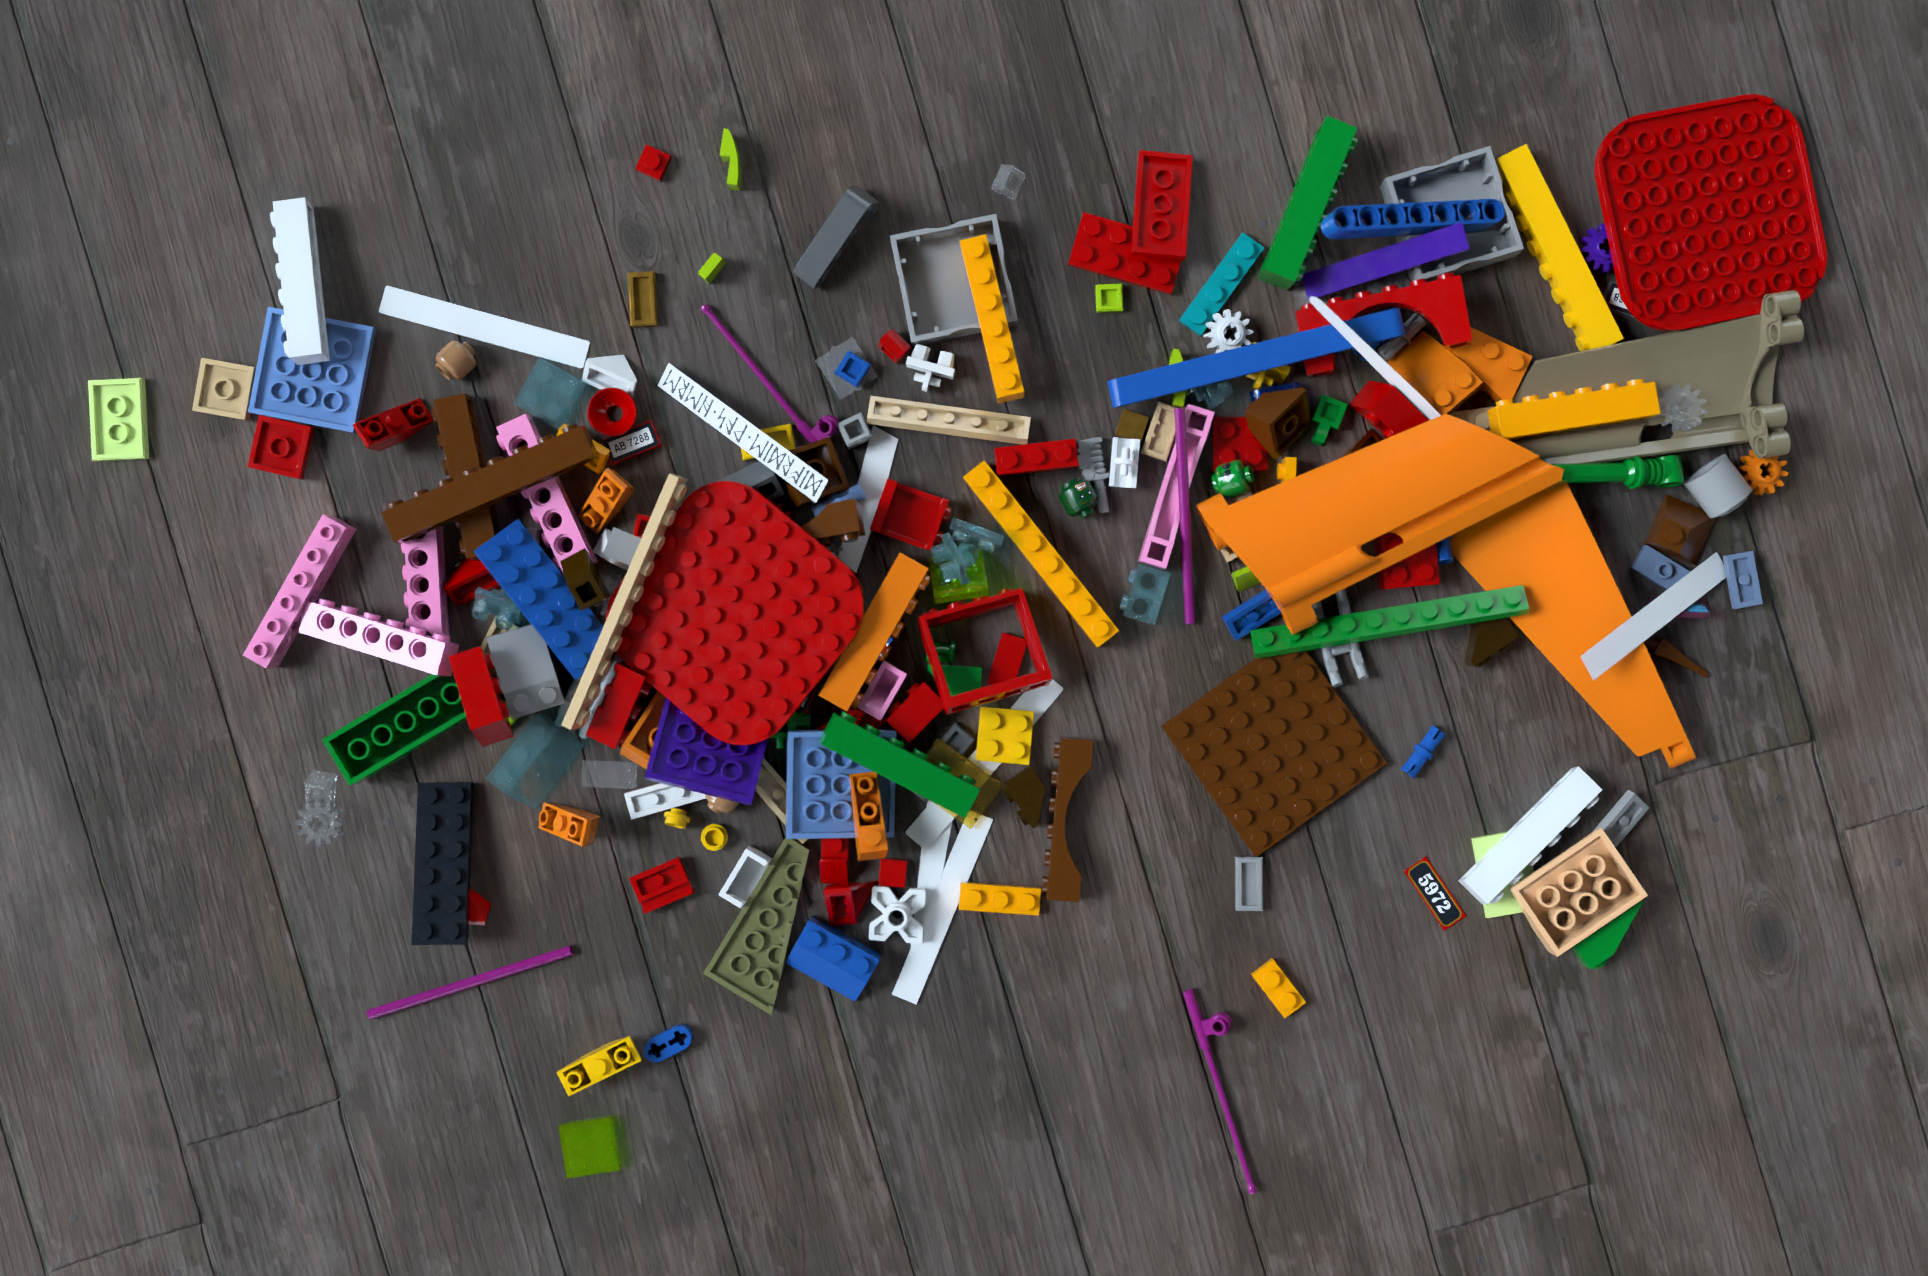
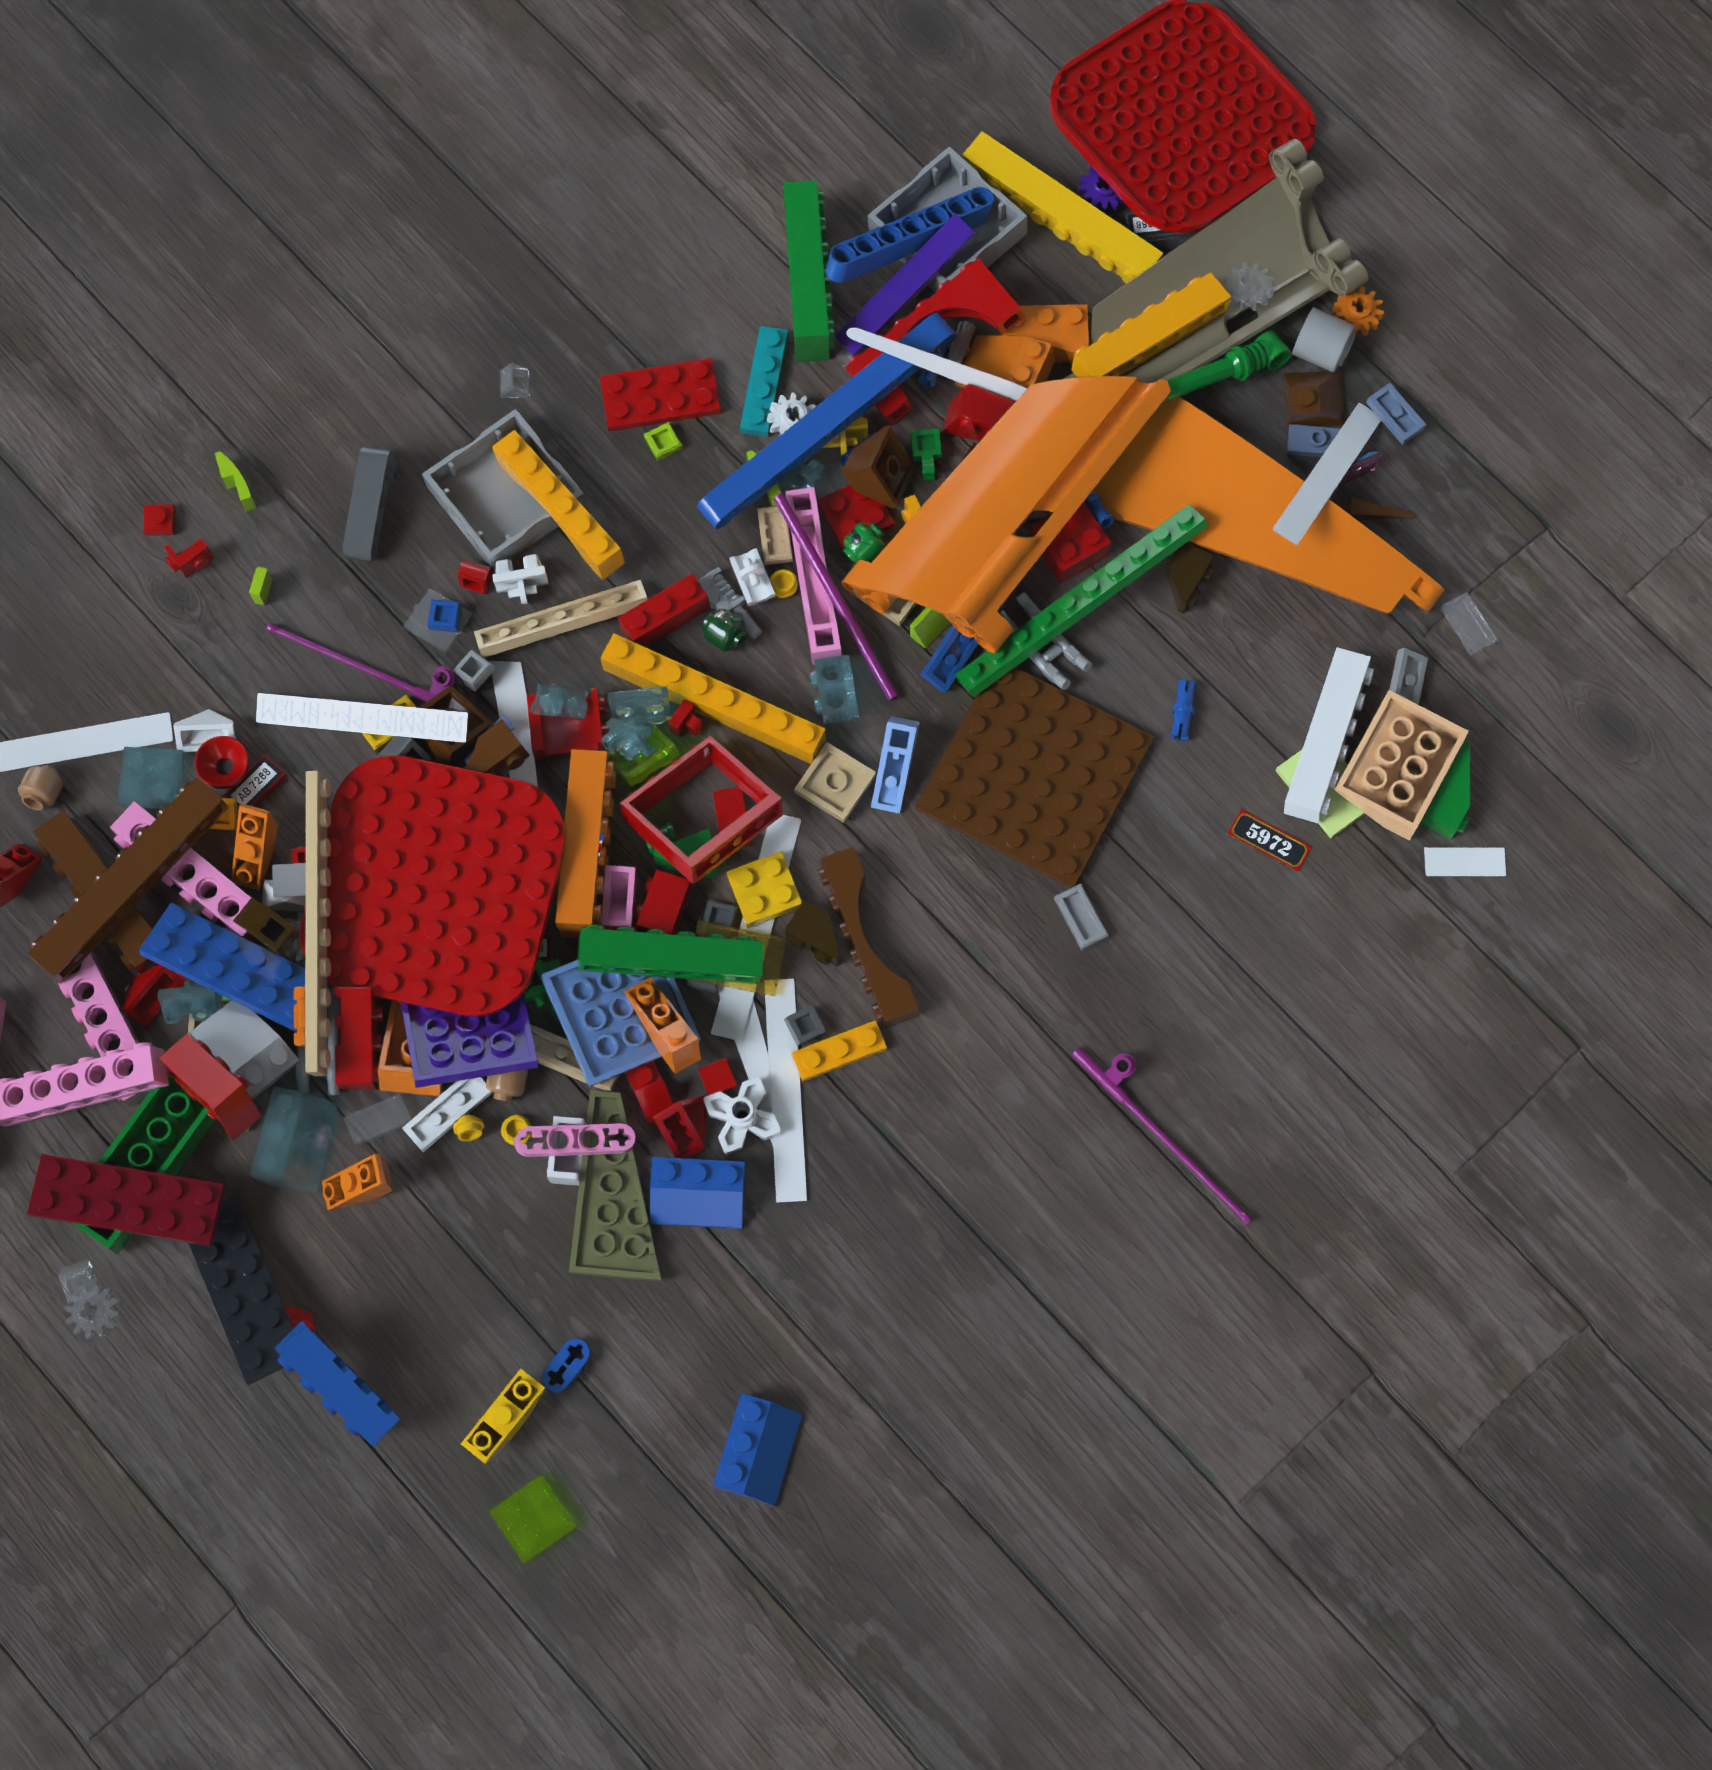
camera: 25 degrees left, 15 degrees down
magenta piece [367,945,573,1020] -> none
pearl gold tile [628,271,659,328] -> none
red plate [629,856,695,914] -> none
pearl gold tile [1115,409,1149,443] -> none
red plate [1130,150,1193,261] -> none
light orange plate [1251,958,1306,1018] -> none
none -> dark red plate [27,1154,226,1247]
none -> red bracket [163,539,214,578]
none -> blue wedge [275,1321,400,1446]
none -> orange axle [293,986,305,1047]
none -> bright pink beam [514,1123,636,1157]
none -> clear light blue hips [530,683,588,719]
none -> red tile [668,699,703,738]
none -> blue slope [713,1393,802,1506]
none -> yellow plate [769,569,798,598]
none -> dark grey plate [784,1005,826,1046]
none -> tan plate [794,742,876,823]
none -> light blue slope [871,716,920,813]
none -> white sticker [1424,847,1506,876]
none -> clear tile [1441,592,1498,656]

